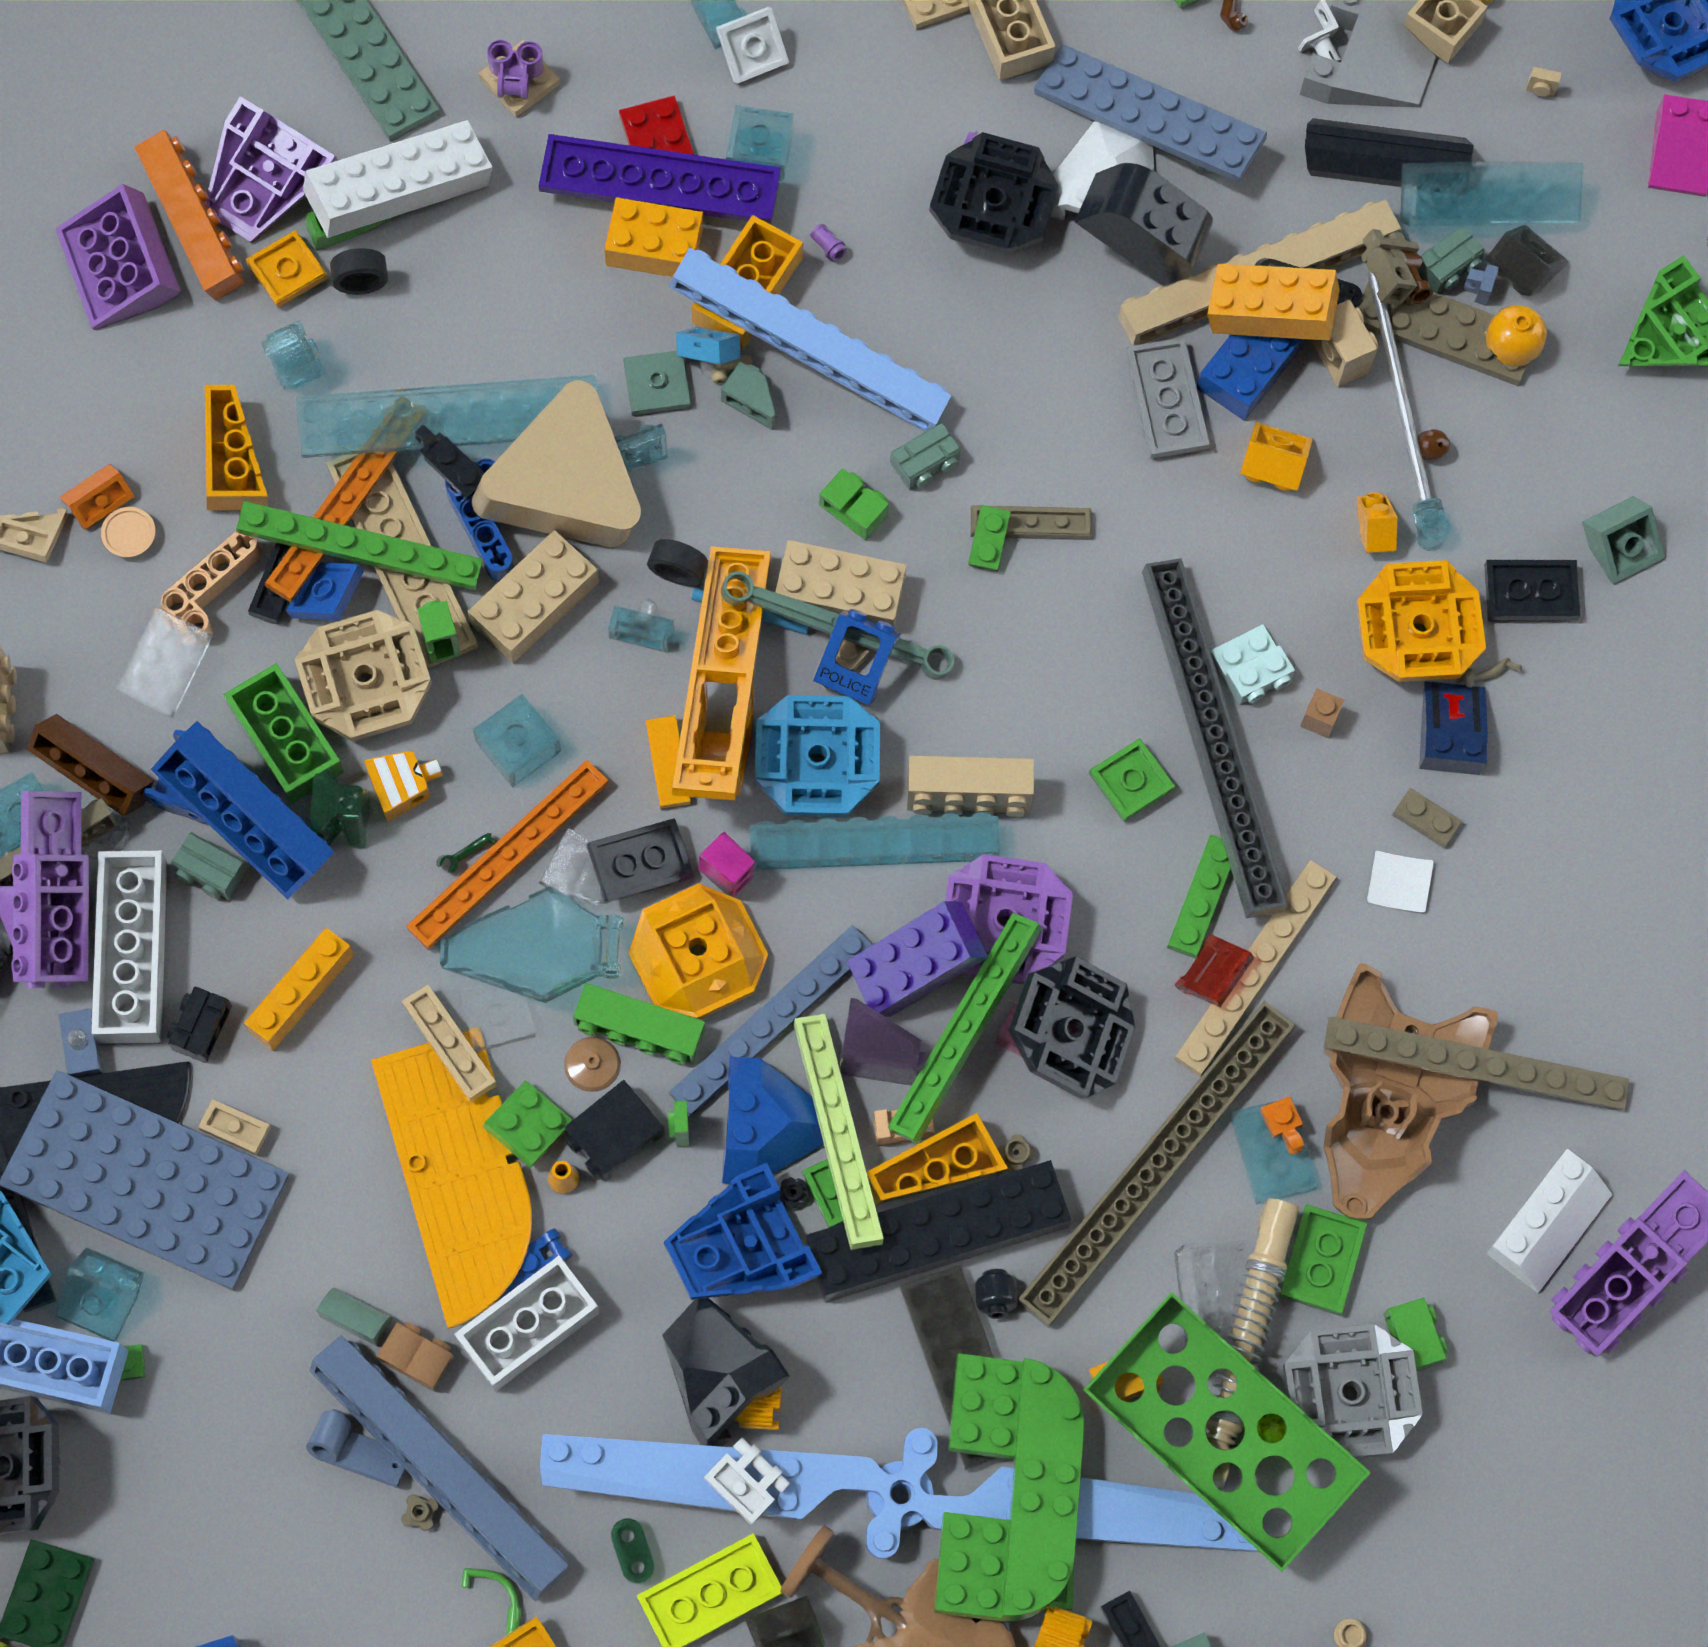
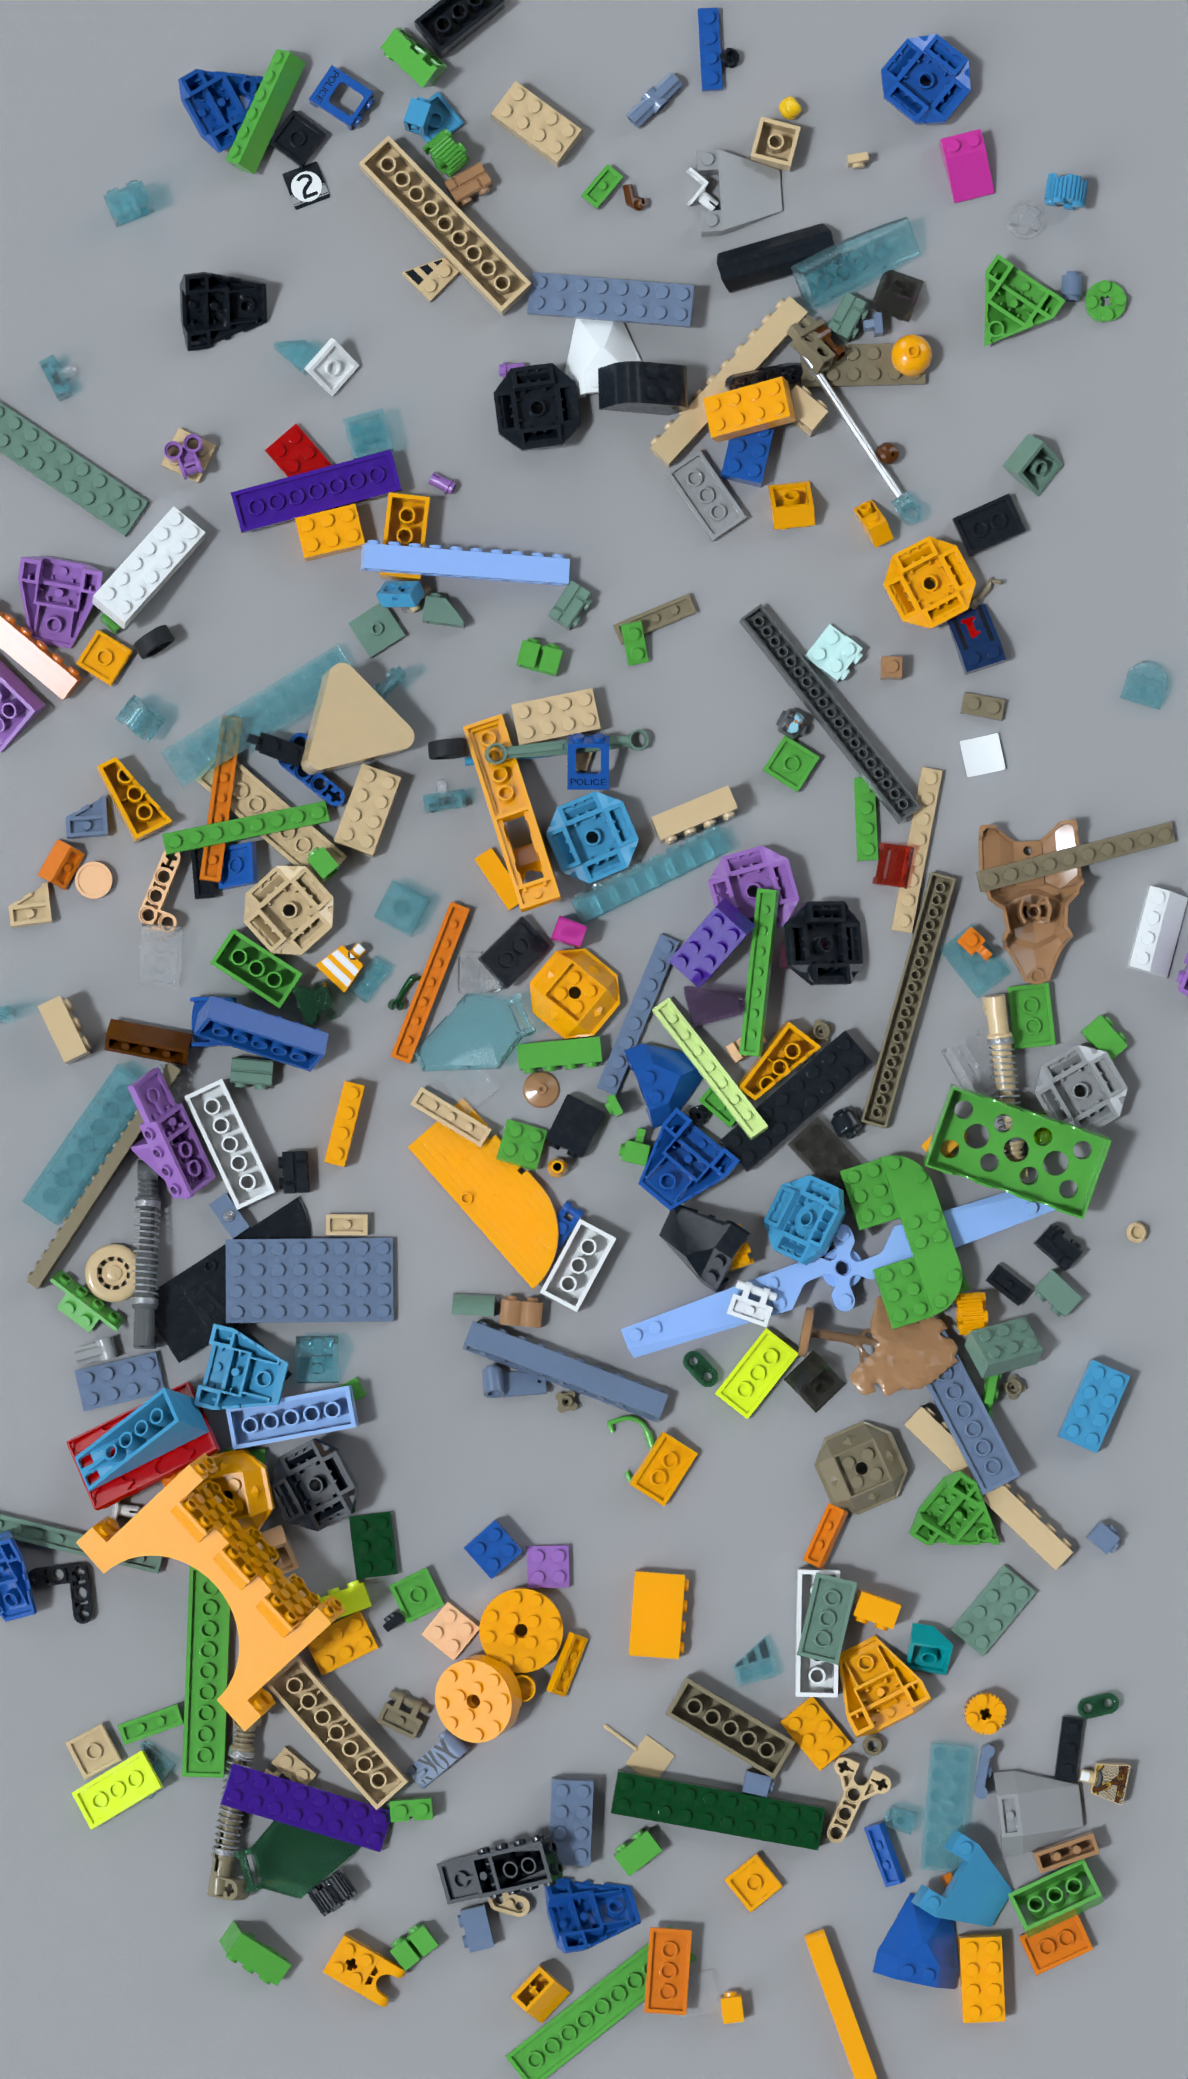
camera: 20 degrees left, 15 degrees up
none -> sand blue wing [66,795,109,839]
none -> clear light blue slope [350,955,392,1003]
none -> bright green brick [618,1128,651,1166]
none -> dark azure piece [763,1175,846,1266]
none -> head [776,708,808,739]
none -> black brick [1033,1224,1082,1271]
none -> clear light blue slope [1120,661,1167,710]

